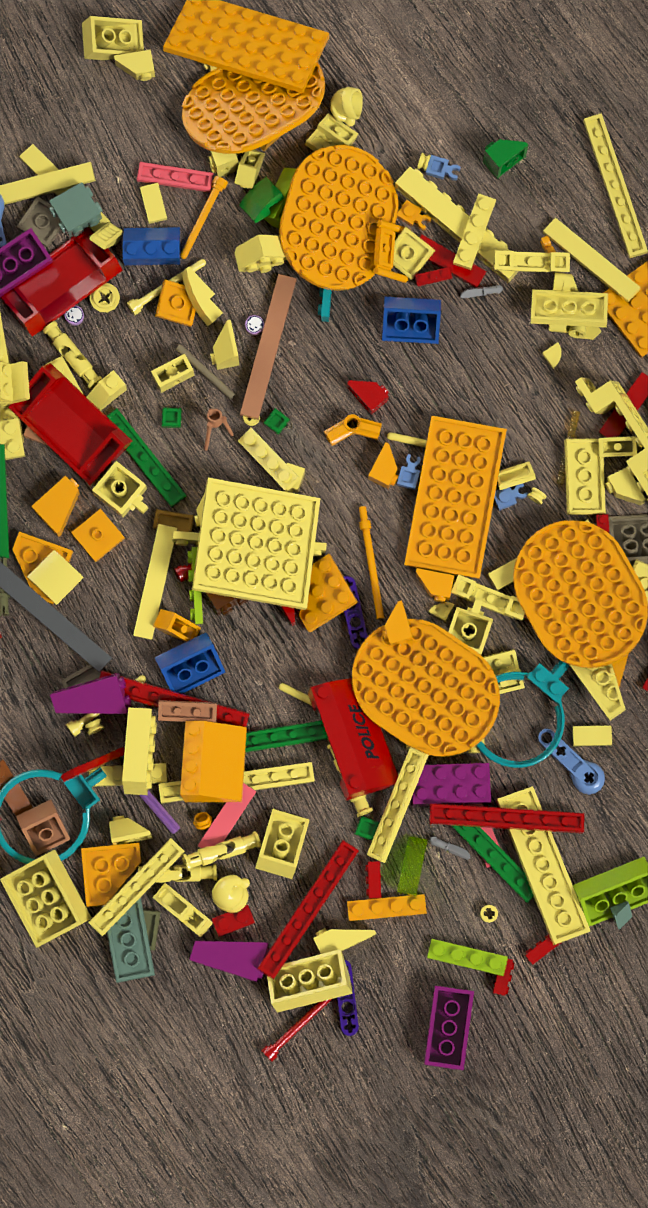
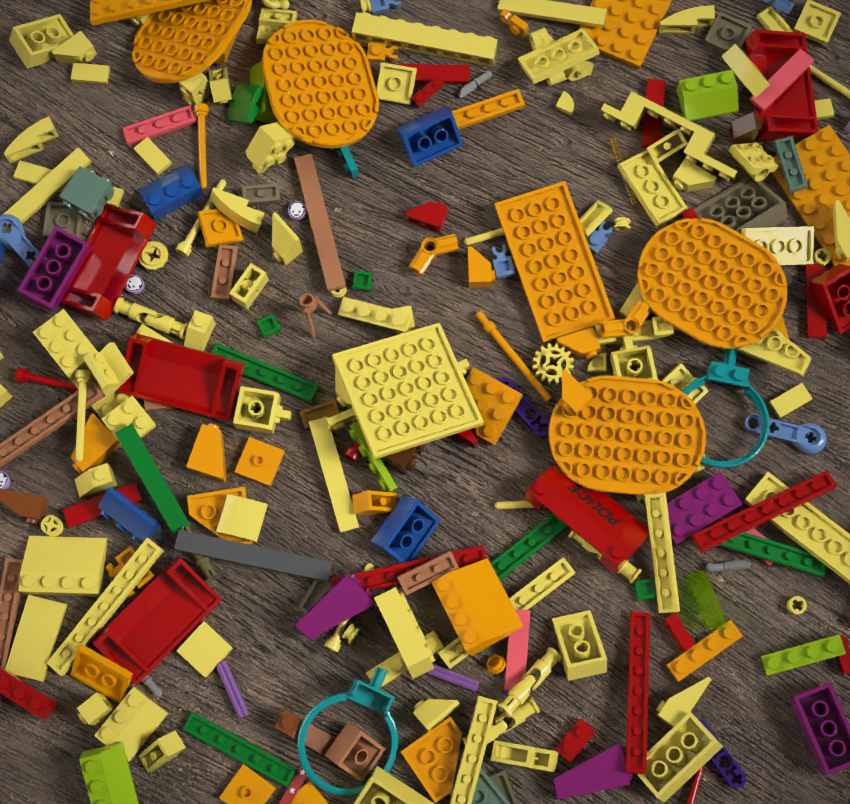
camera: 25 degrees left, 5 degrees down
red tile [61,747,125,782] -> none
light yellow slope [89,223,123,249] -> none
dark tan bar [176,344,236,400] -> none
light yellow piece [212,875,250,913] -> none
light orange plate [373,219,411,283] -> none
light yellow plate [453,193,496,270] -> none
light yellow slope [494,250,570,272] -> none
none -> light yellow slope [4,116,58,163]
none -> light yellow tile [71,63,110,85]
none -> nougat plate [211,244,238,301]
none -> dark tan plate [242,183,281,206]
none -> light orange plate [451,89,525,130]
none -> light yellow gear [532,343,574,385]
none -> light orange piece [599,300,651,339]

